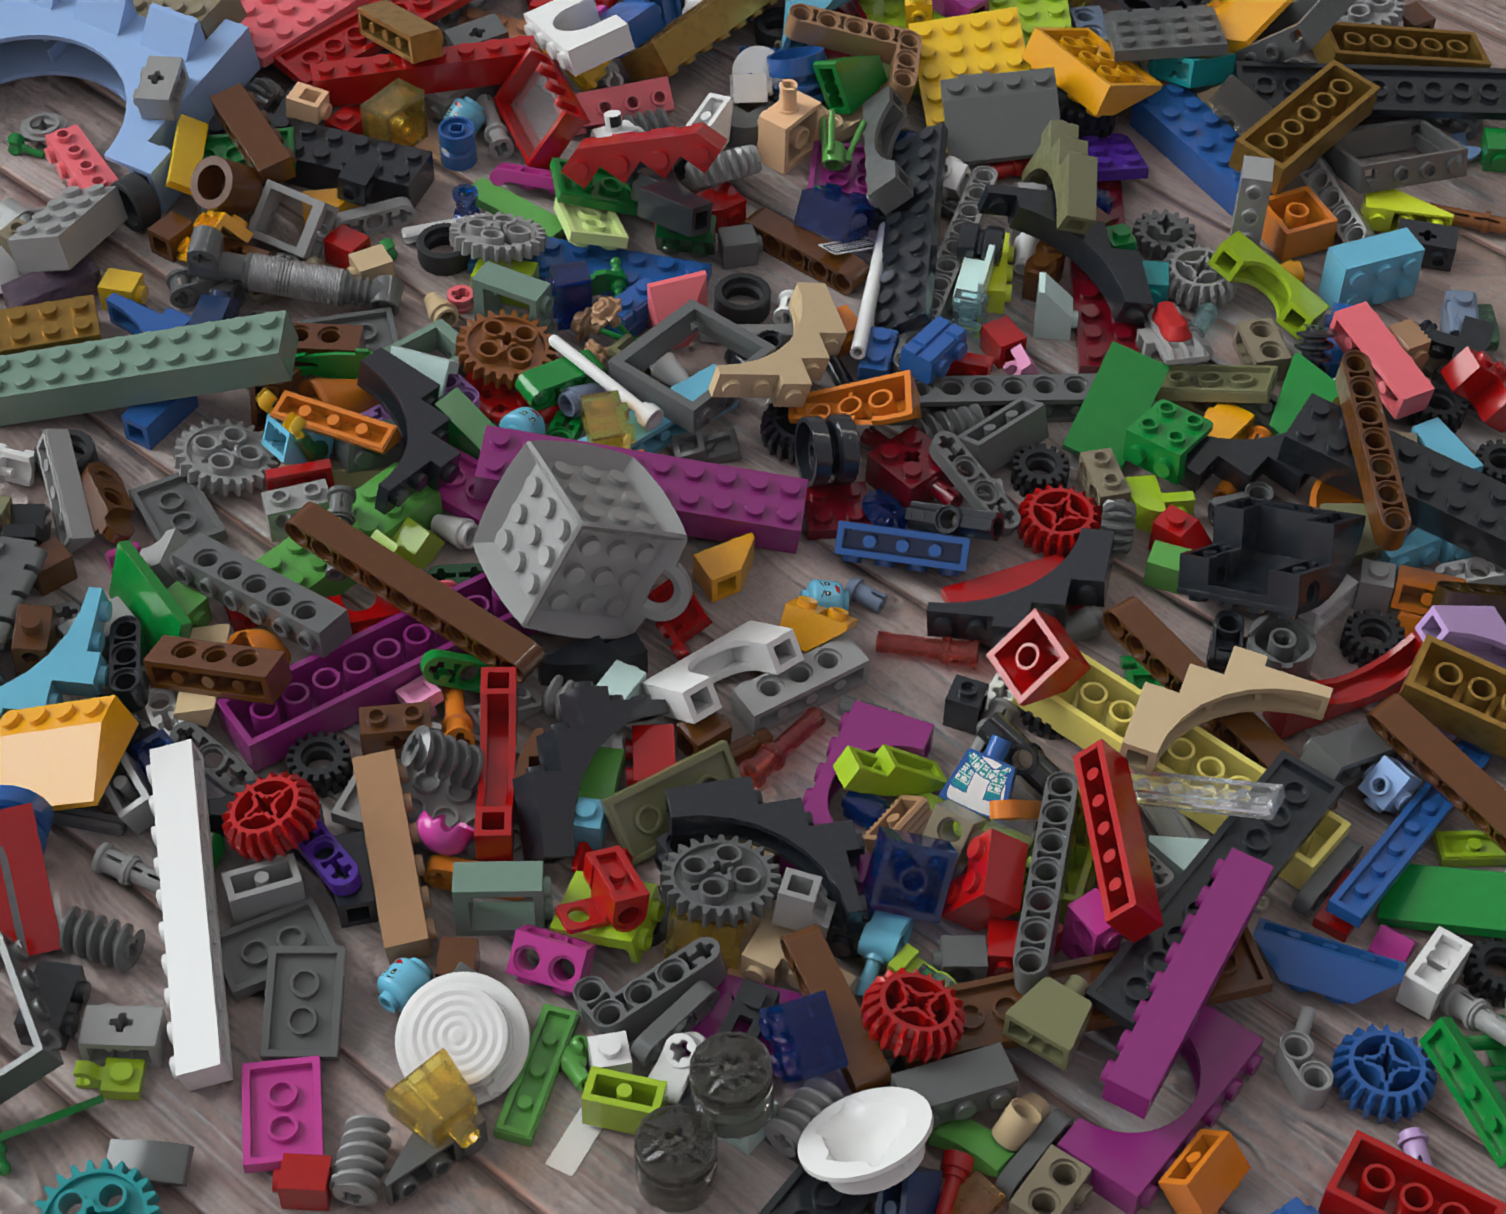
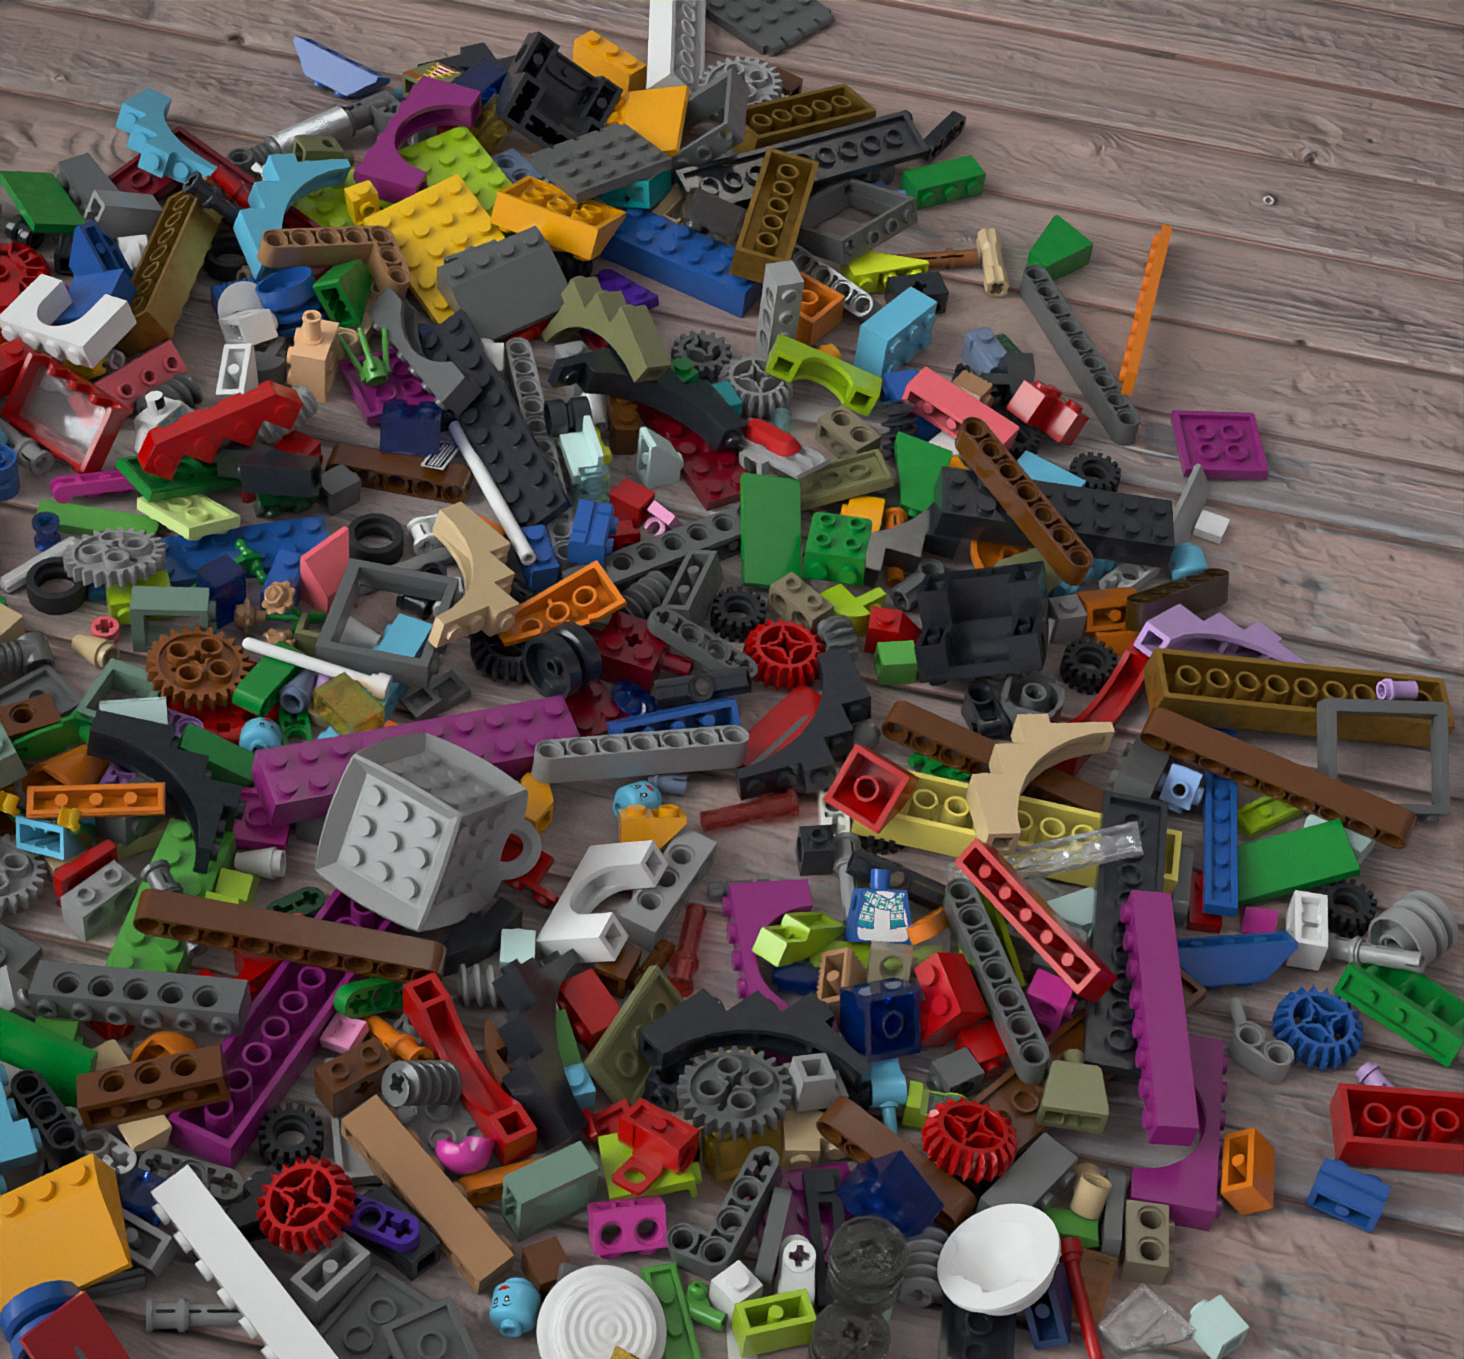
camera: 35 degrees left, 0 degrees up
none -> light grey beam [532,725,749,784]

